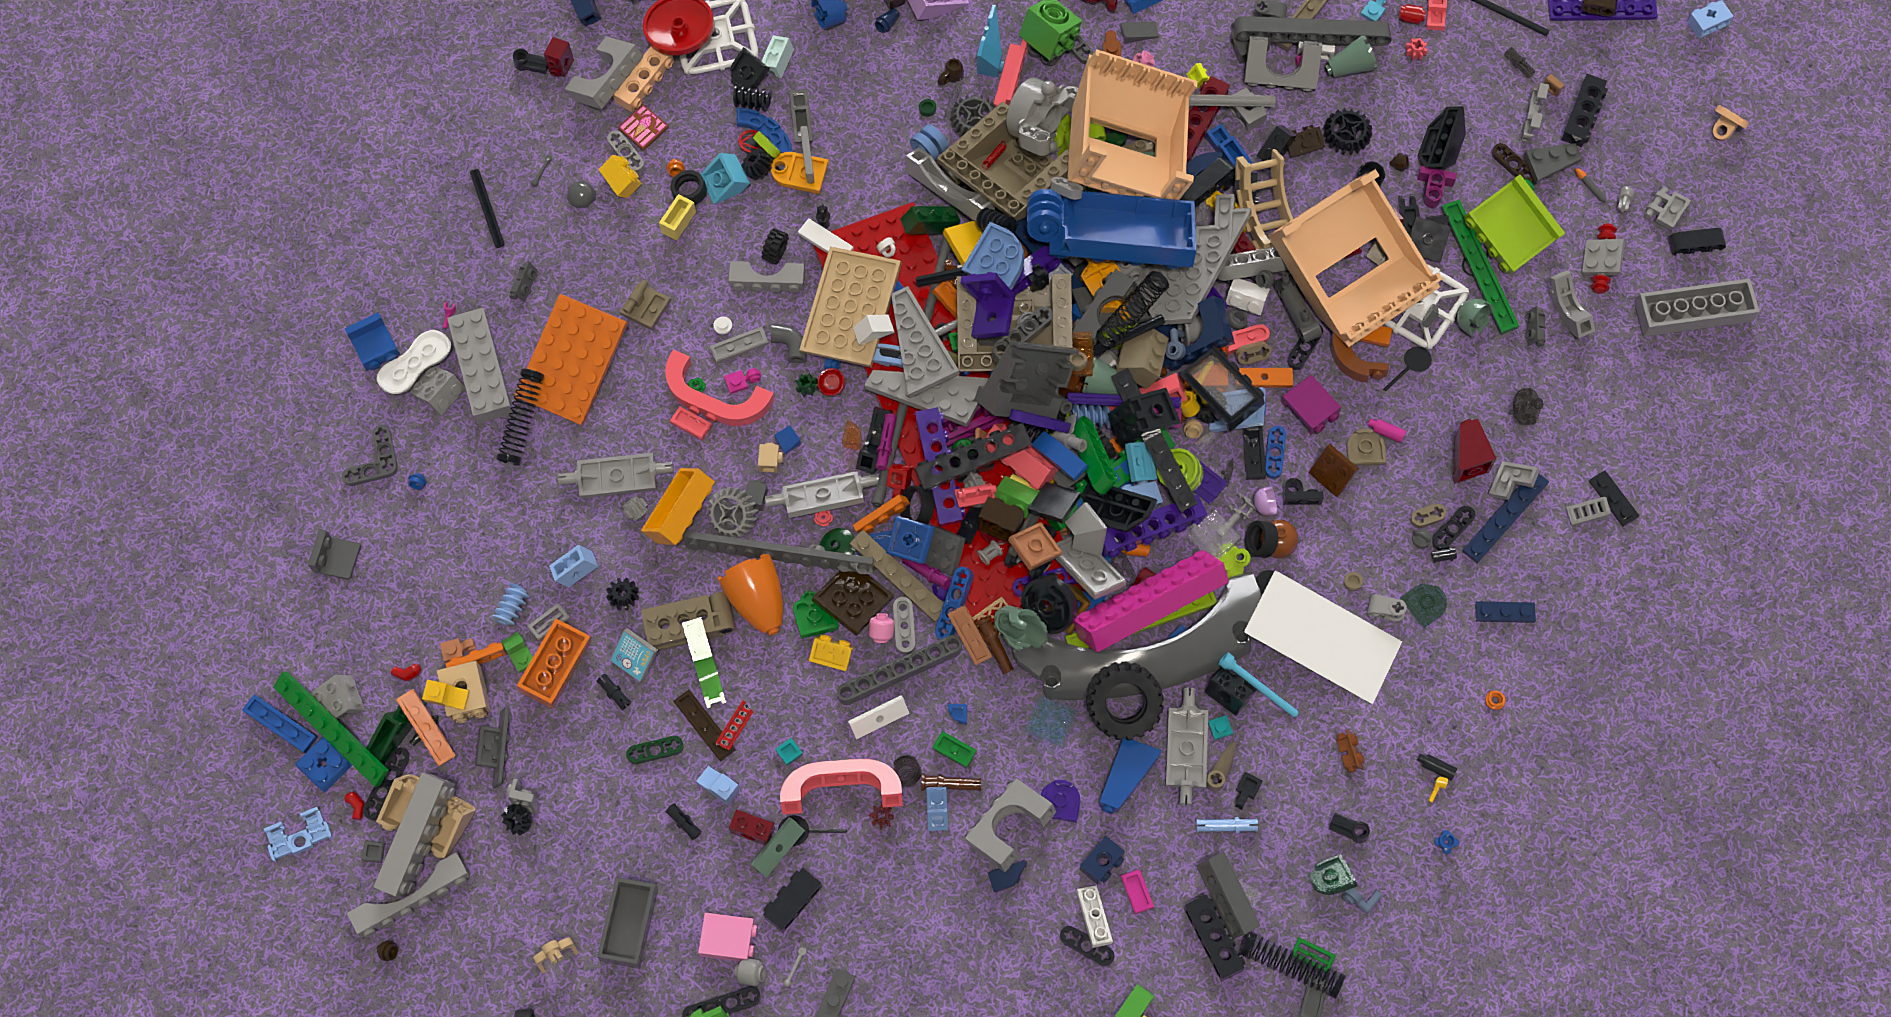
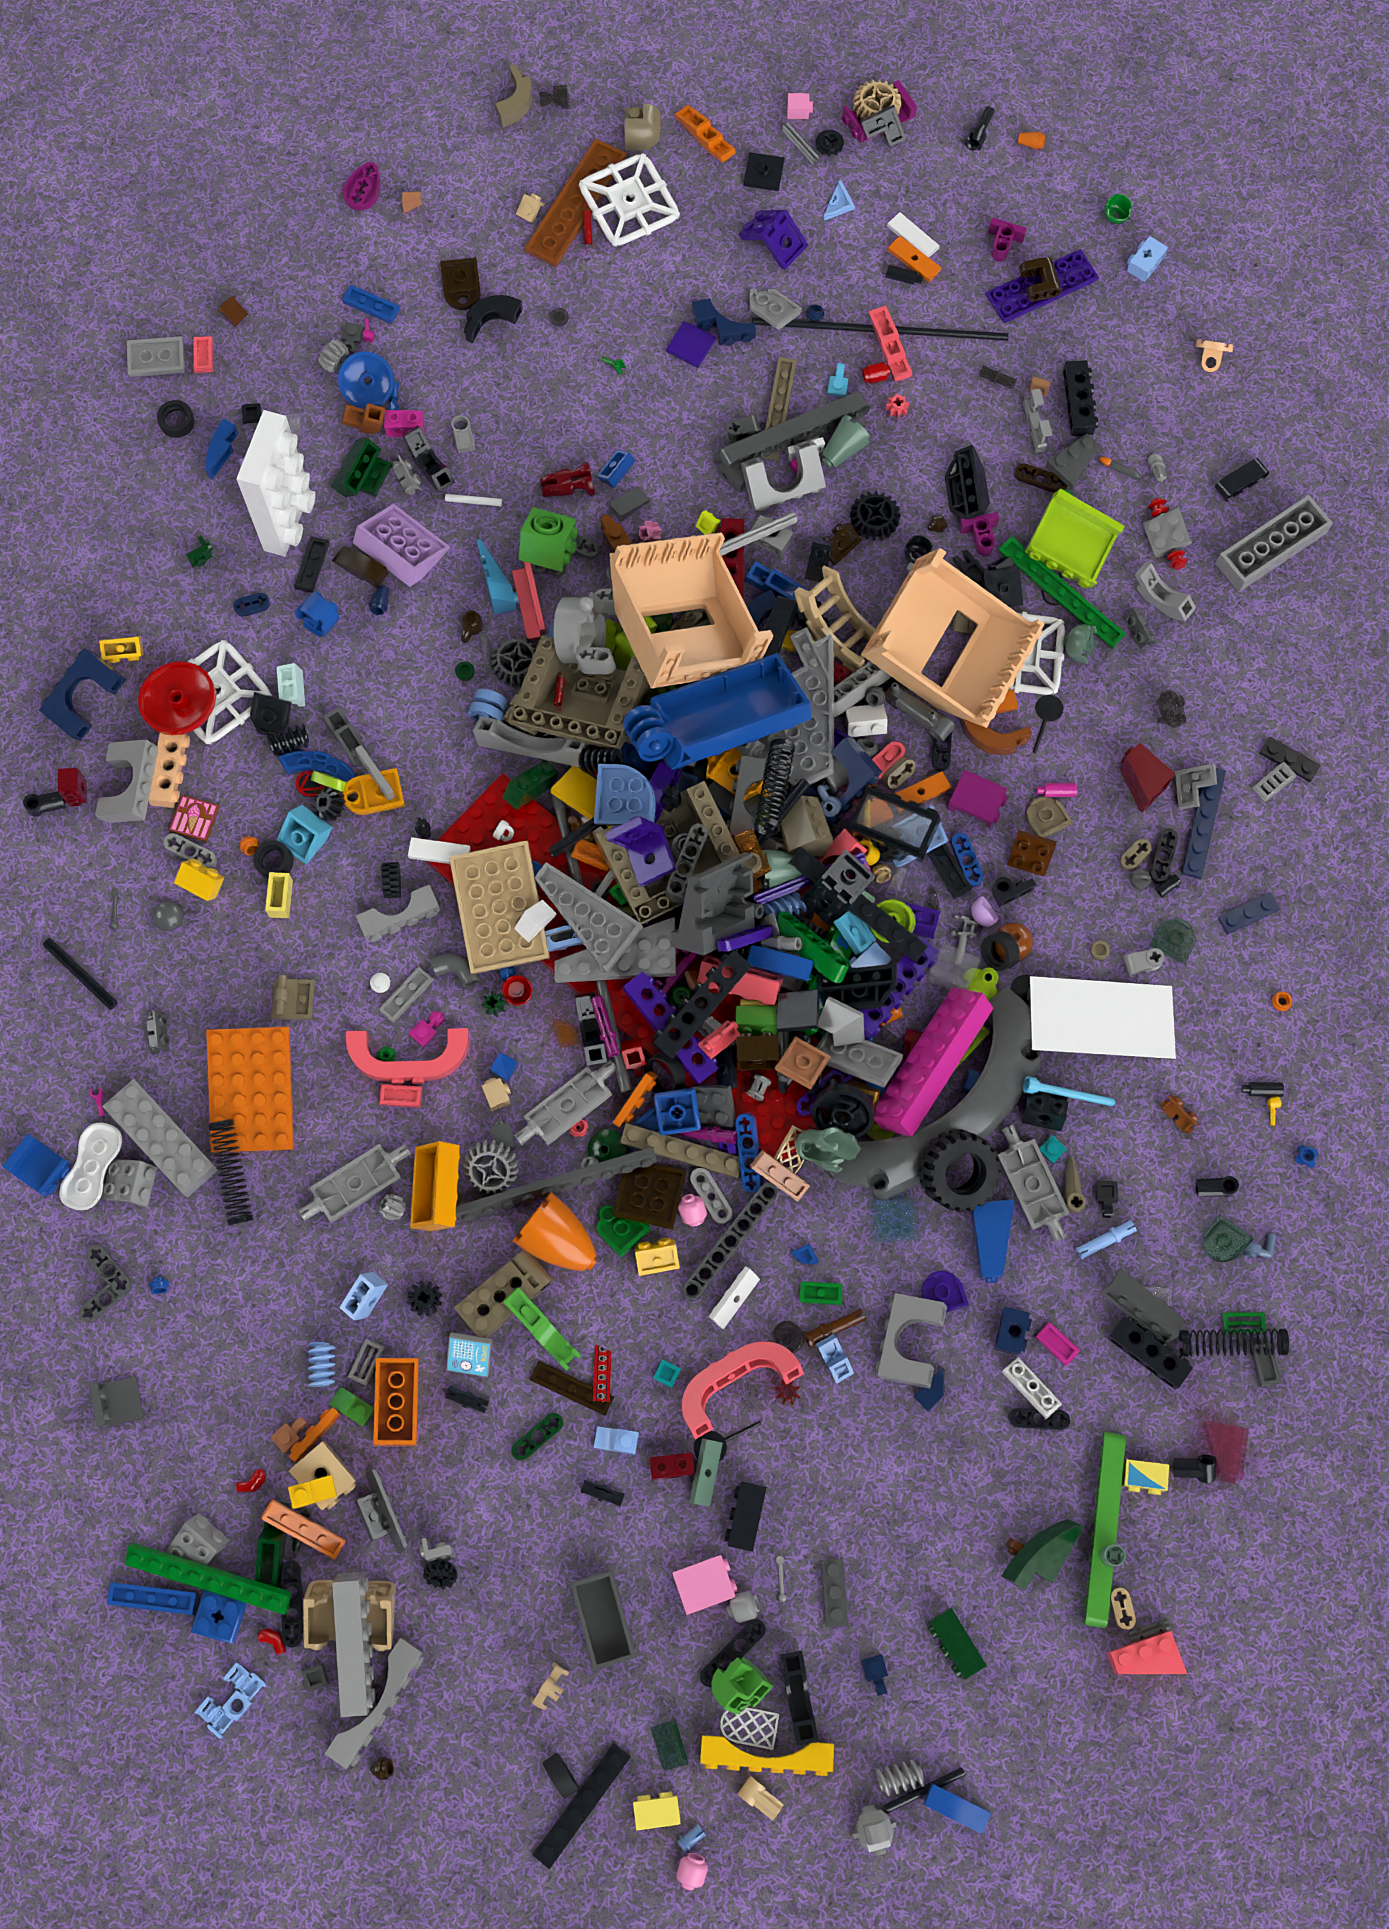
camera: 30 degrees left, 5 degrees up
reddish brown pin [975,615,1014,674] -> none
light grey beam [1050,177,1083,200] -> none
dark grey tile [1422,304,1439,328] -> none
light grey plate [1644,187,1691,231] -> none

